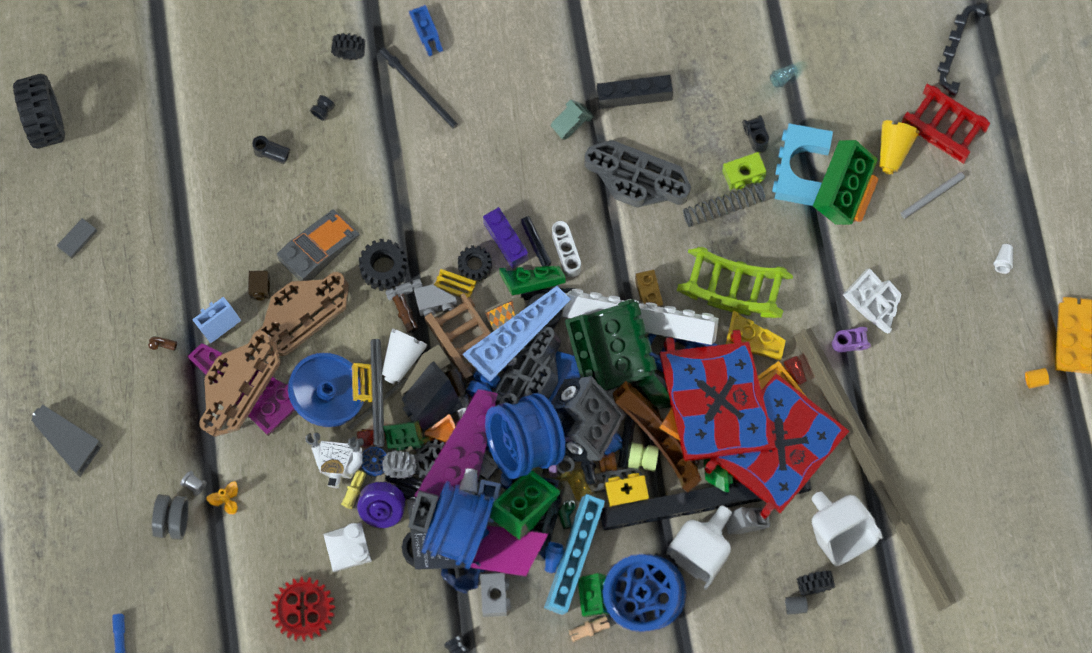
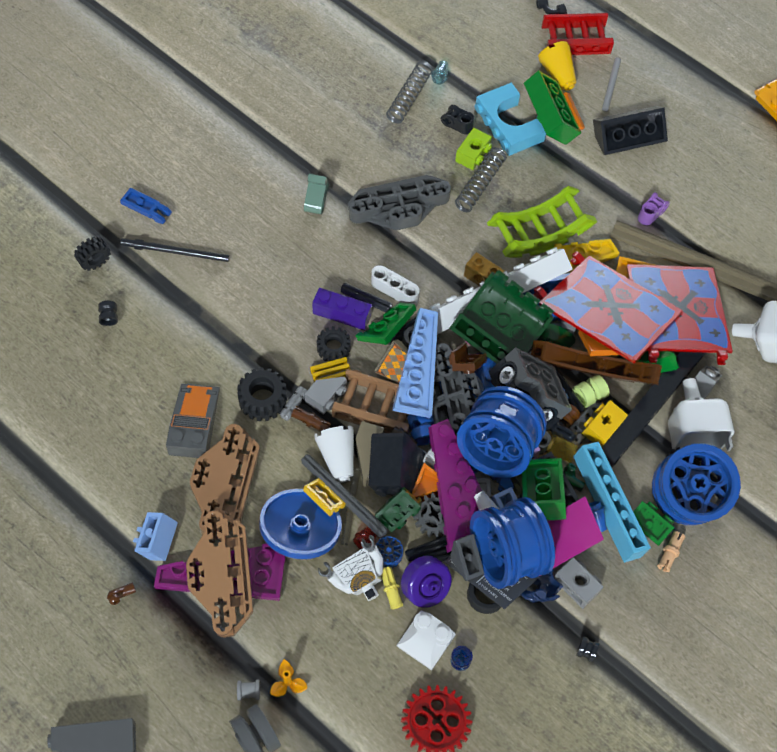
camera: 45 degrees left, 10 degrees down
dark brown brick [248,271,270,301] -> none
black piece [252,135,290,164] -> none
light grey gear [383,451,416,479] -> none
black brick [596,75,673,109] -> none
clear red cone [783,356,807,385] -> none
white slope [843,268,902,334] -> none
white cone [994,244,1013,274] -> none
none -> dark grey piece [386,61,433,124]
none -> reddish brown bracket [449,343,487,374]
none -> clear blue wheel [450,646,473,671]
none -> black slope [593,106,668,155]

